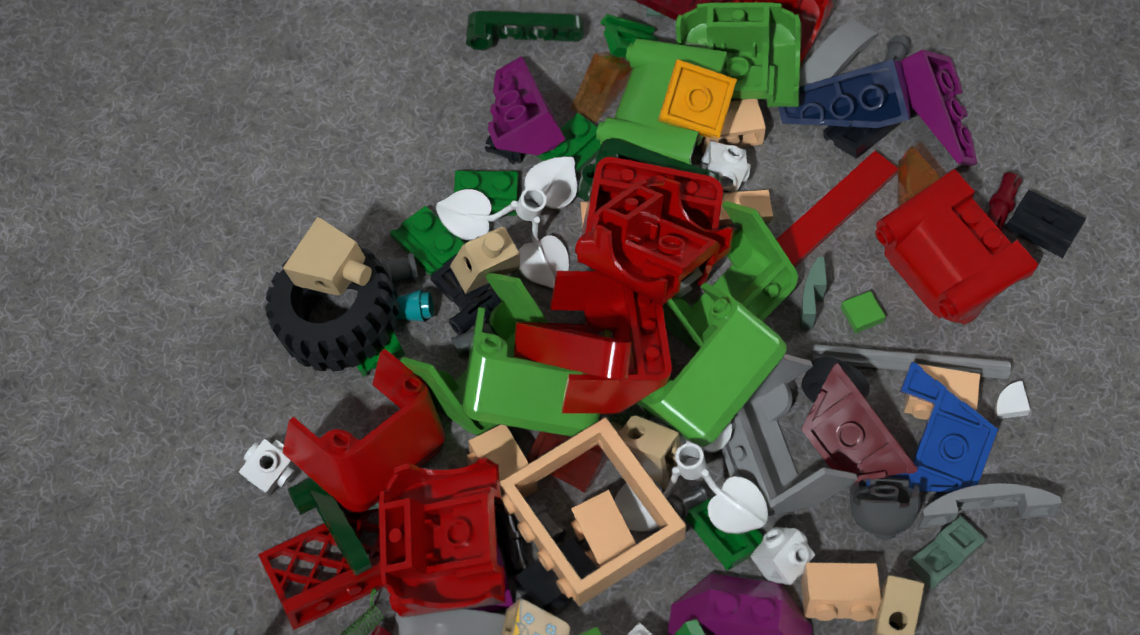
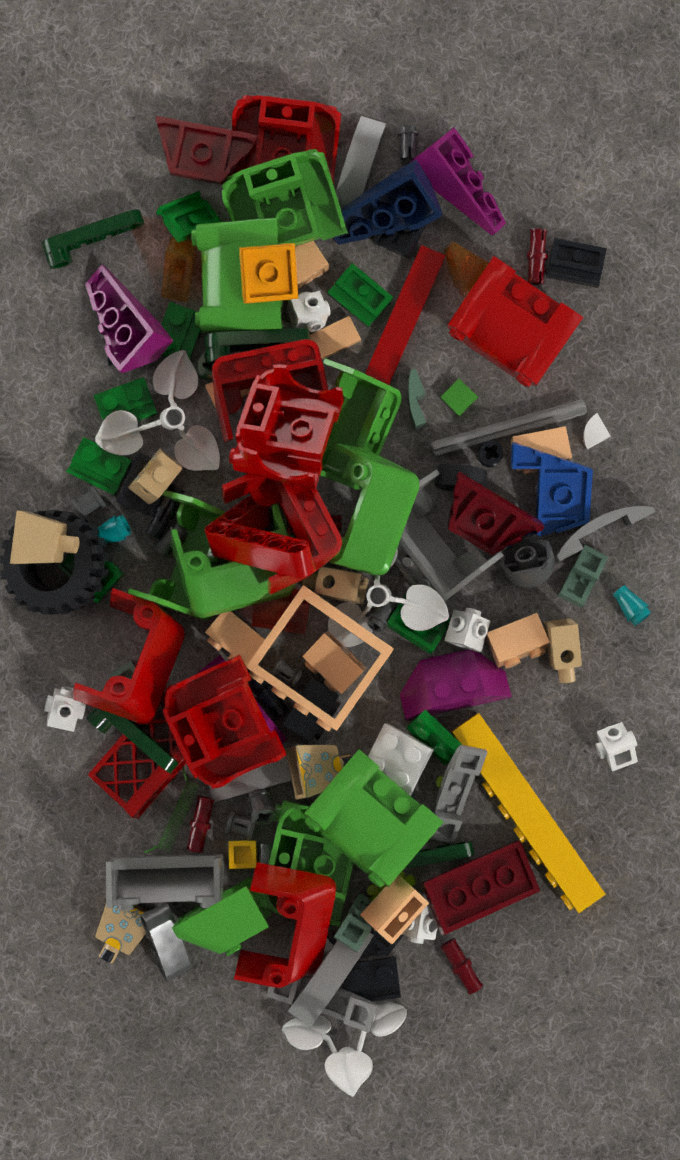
camera: 25 degrees left, 25 degrees up
none -> green plate [327,263,393,328]
none -> black bush [478,440,504,468]
none -> teal cone [613,585,652,626]

